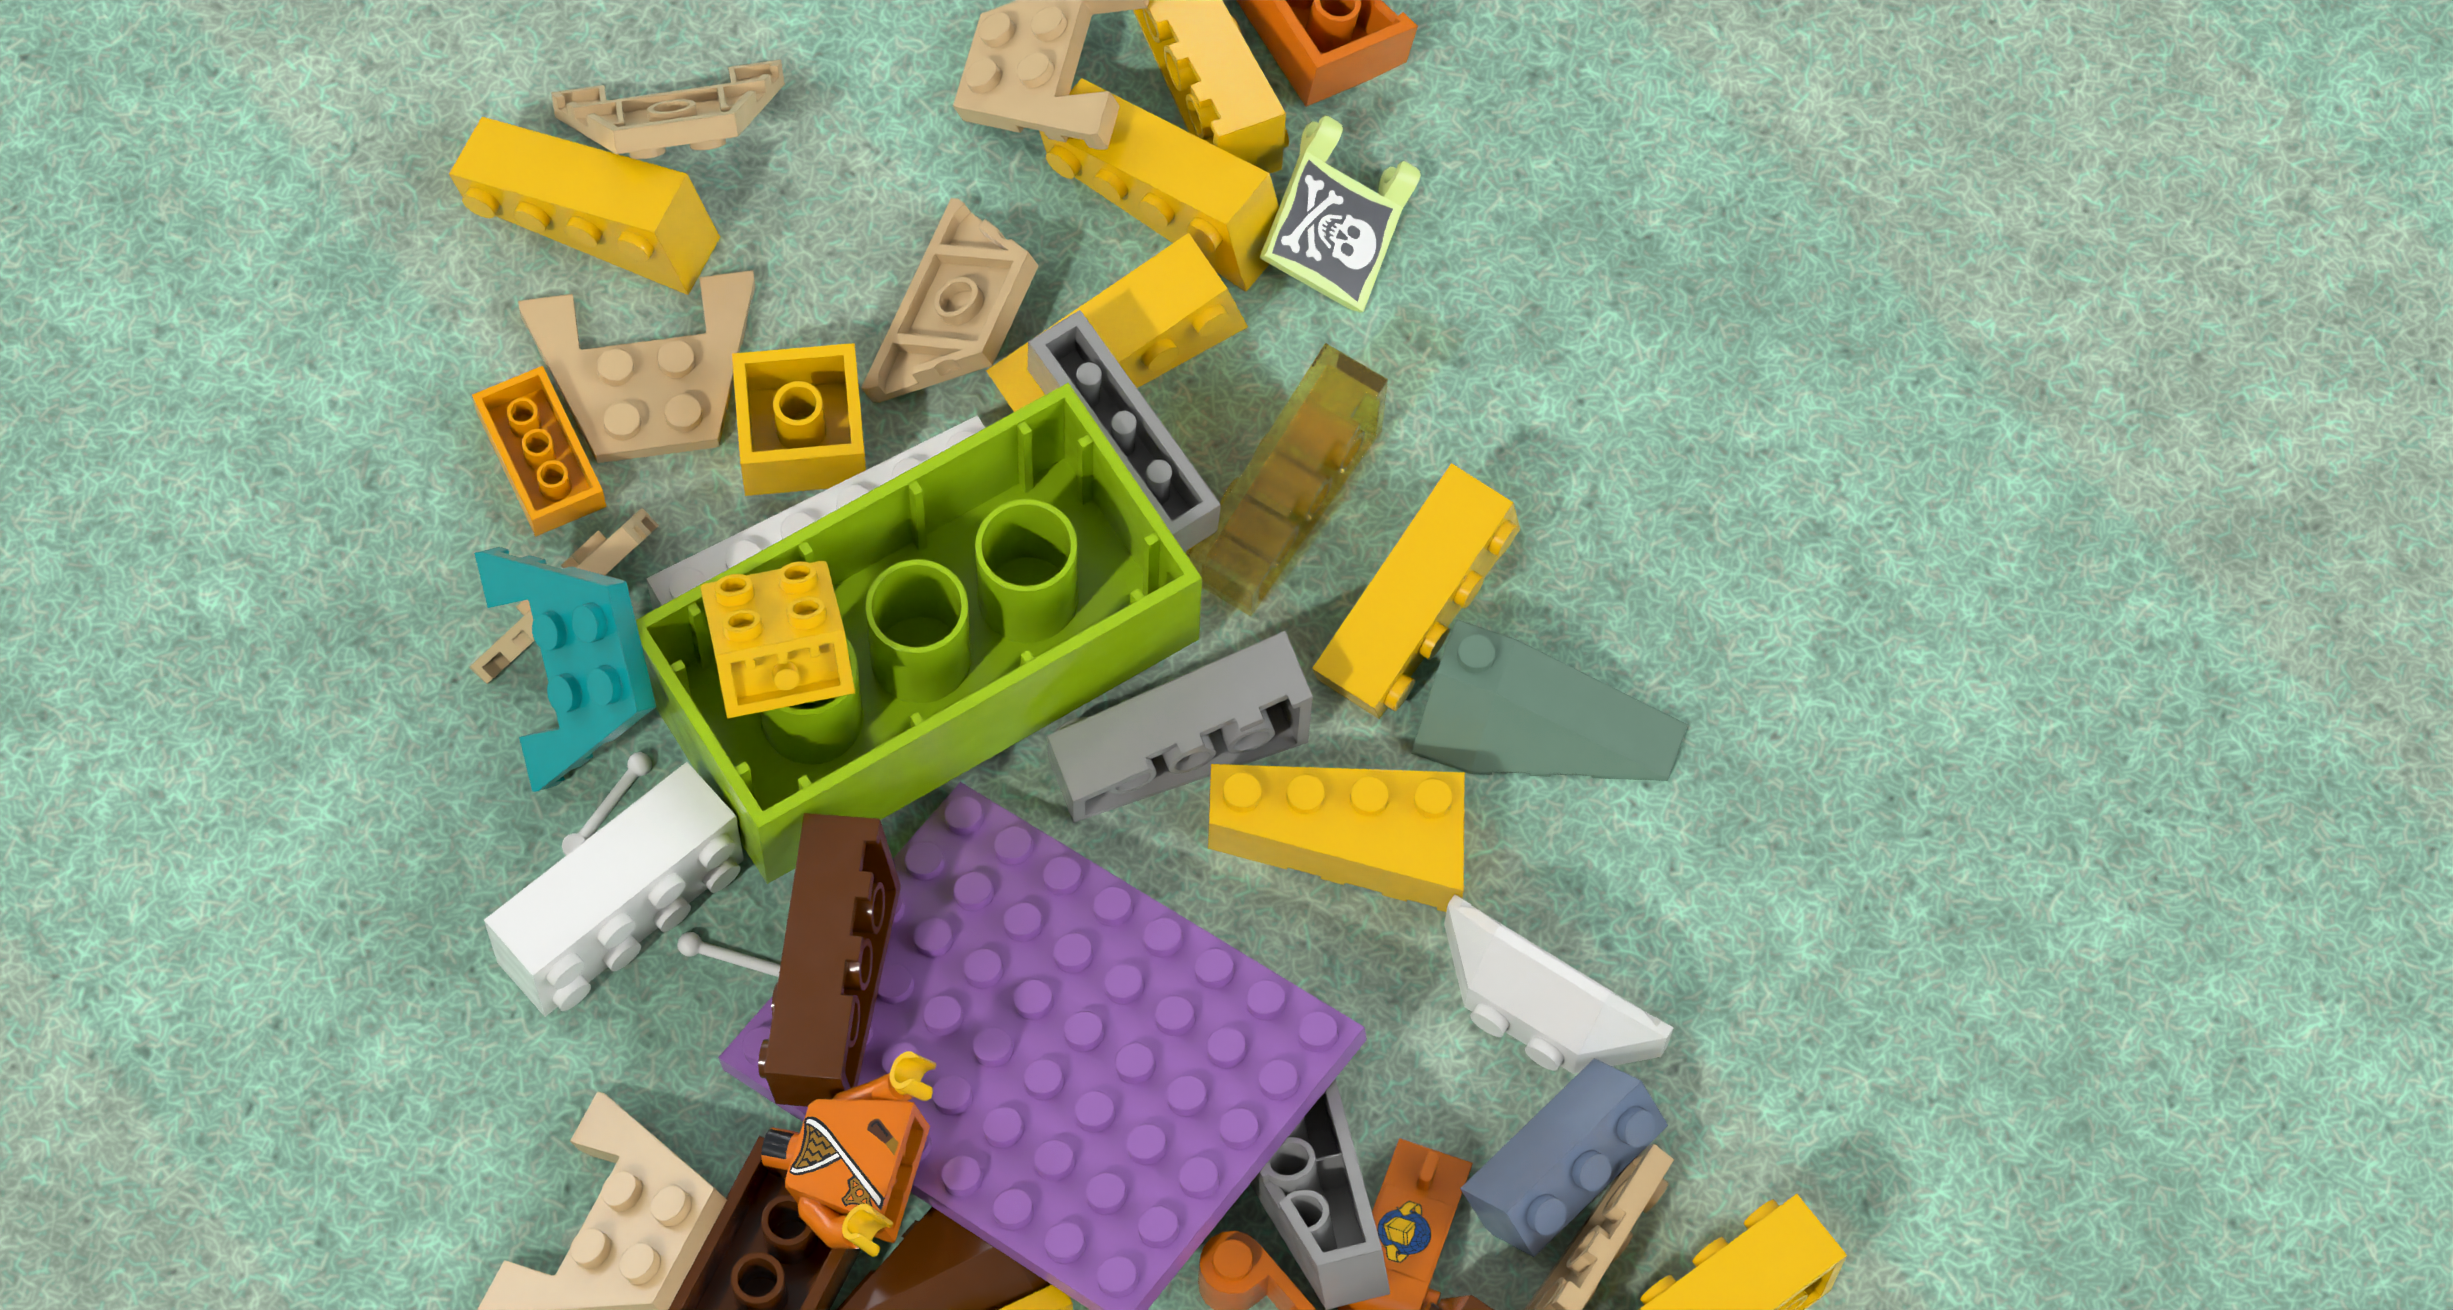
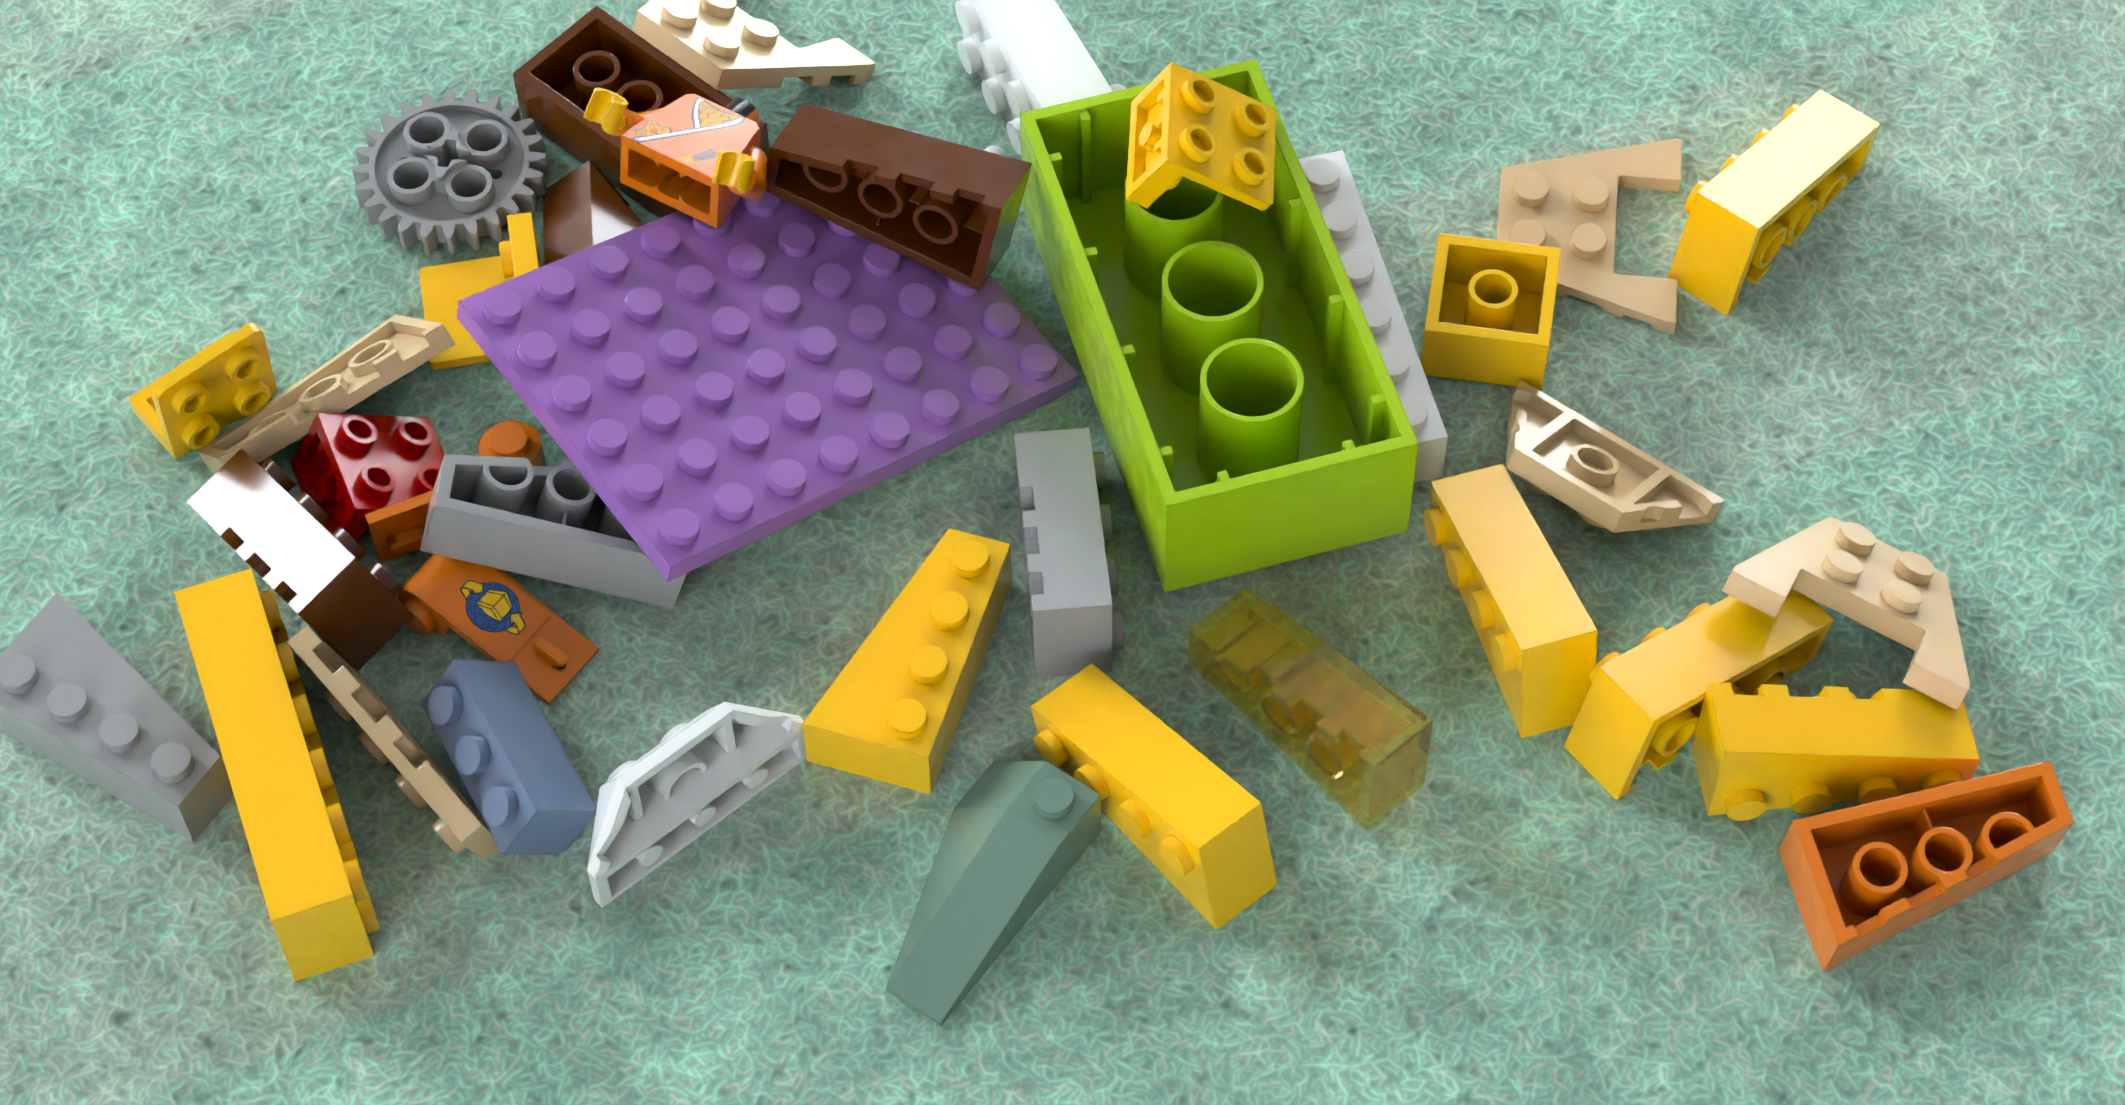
camera: 110 degrees right, 10 degrees down
tan wing [469,508,659,684] -> none
light orange piece [472,366,606,537] -> none
teal wing [474,547,657,792] -> none
tan wing [551,60,785,159] -> none
light grey brick [1027,310,1221,552] -> none
flag [1260,115,1421,313] -> none

